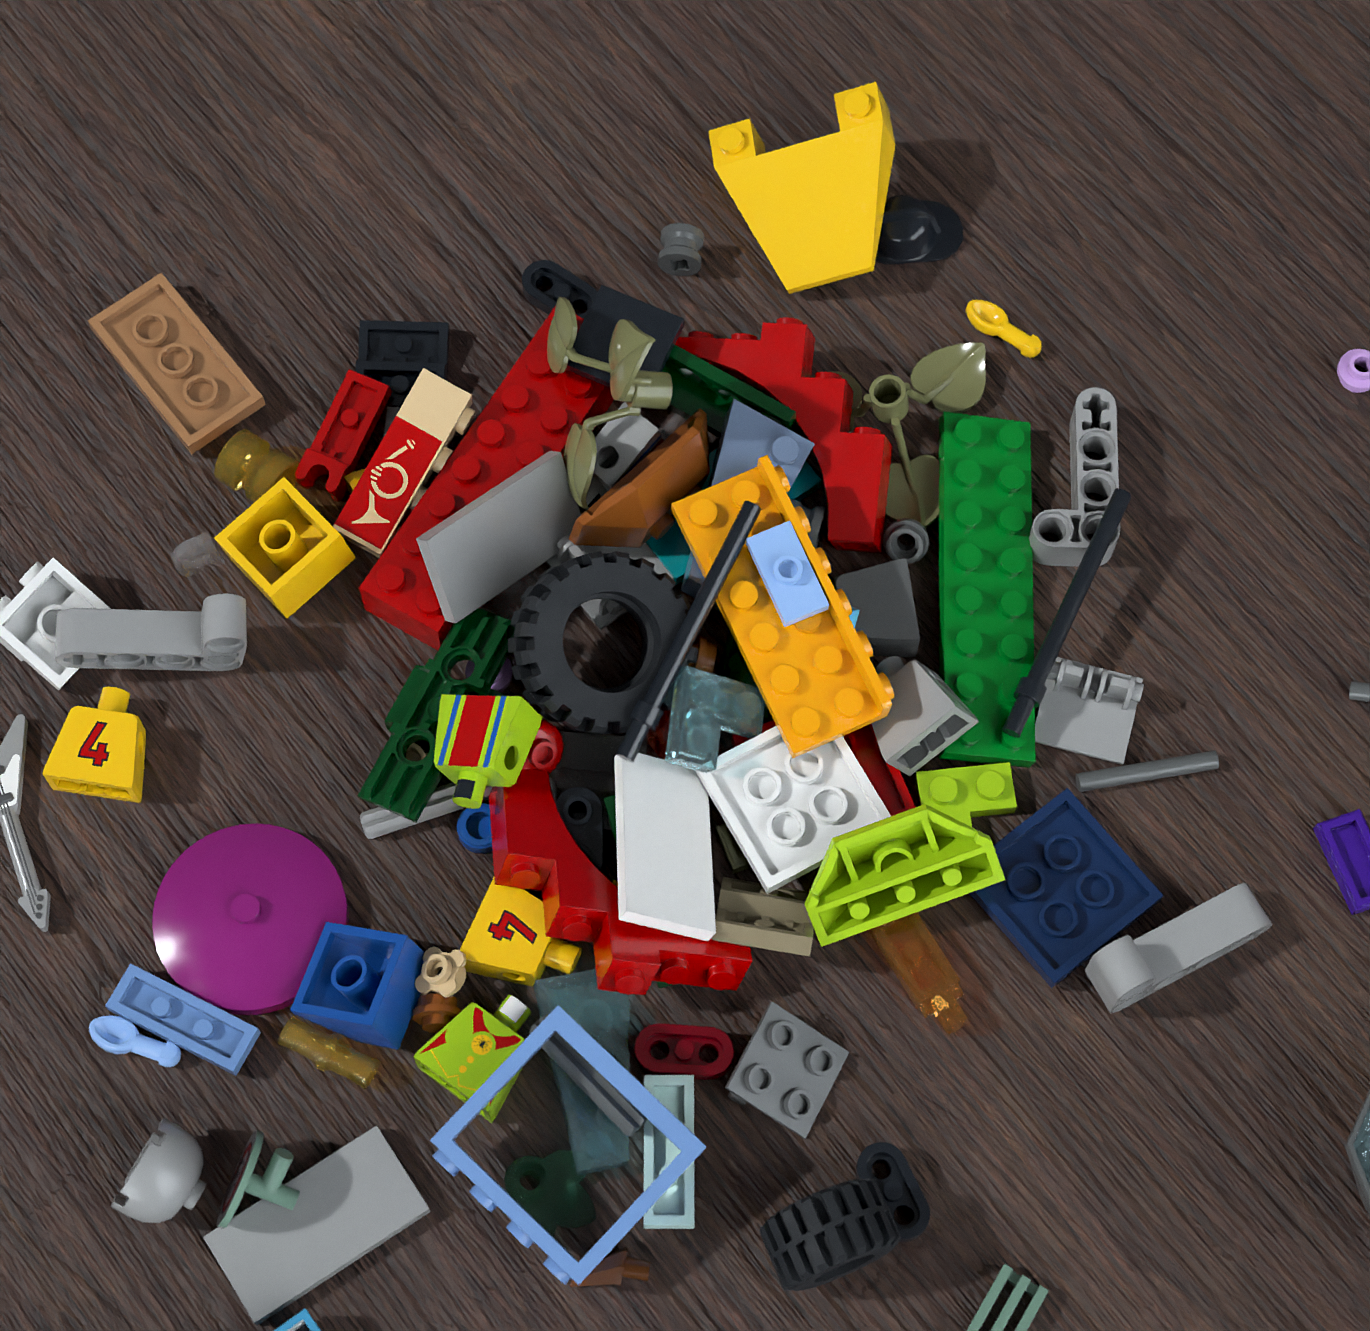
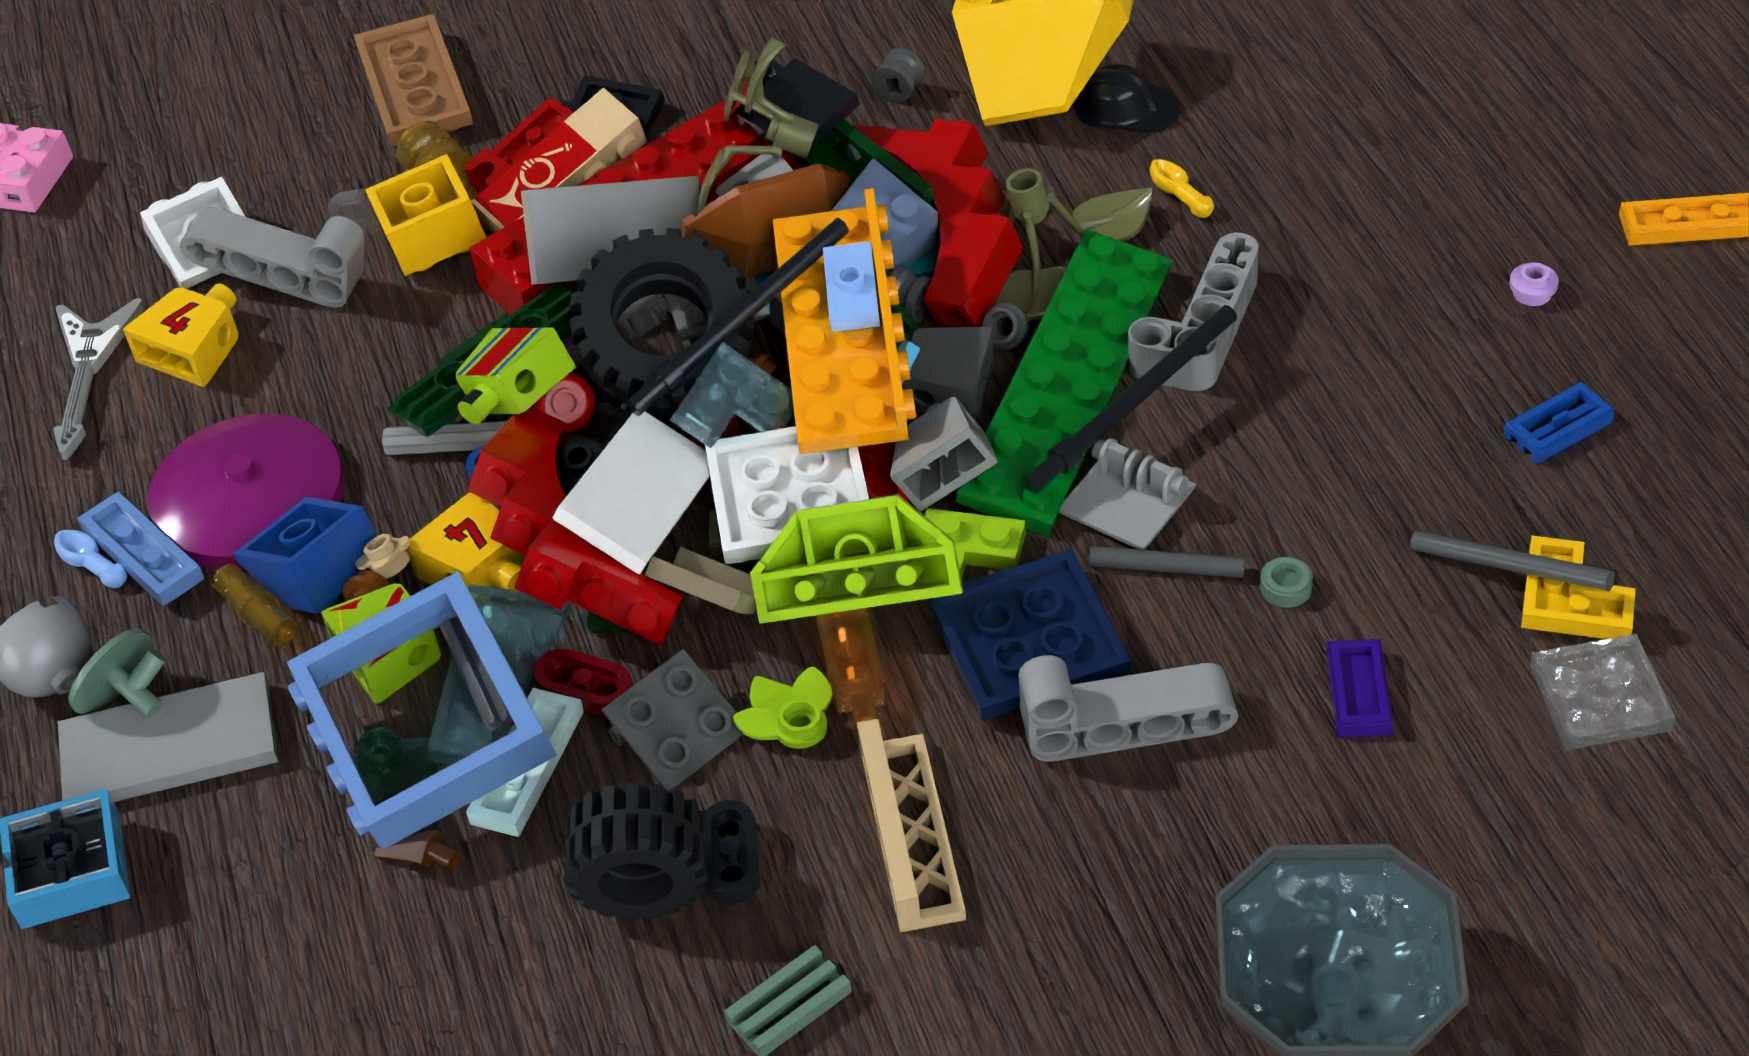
camera: 25 degrees right, 20 degrees down
none -> lime plate [733,666,833,749]
none -> tan fence [857,719,966,933]
none -> sand green tile [1260,557,1313,608]

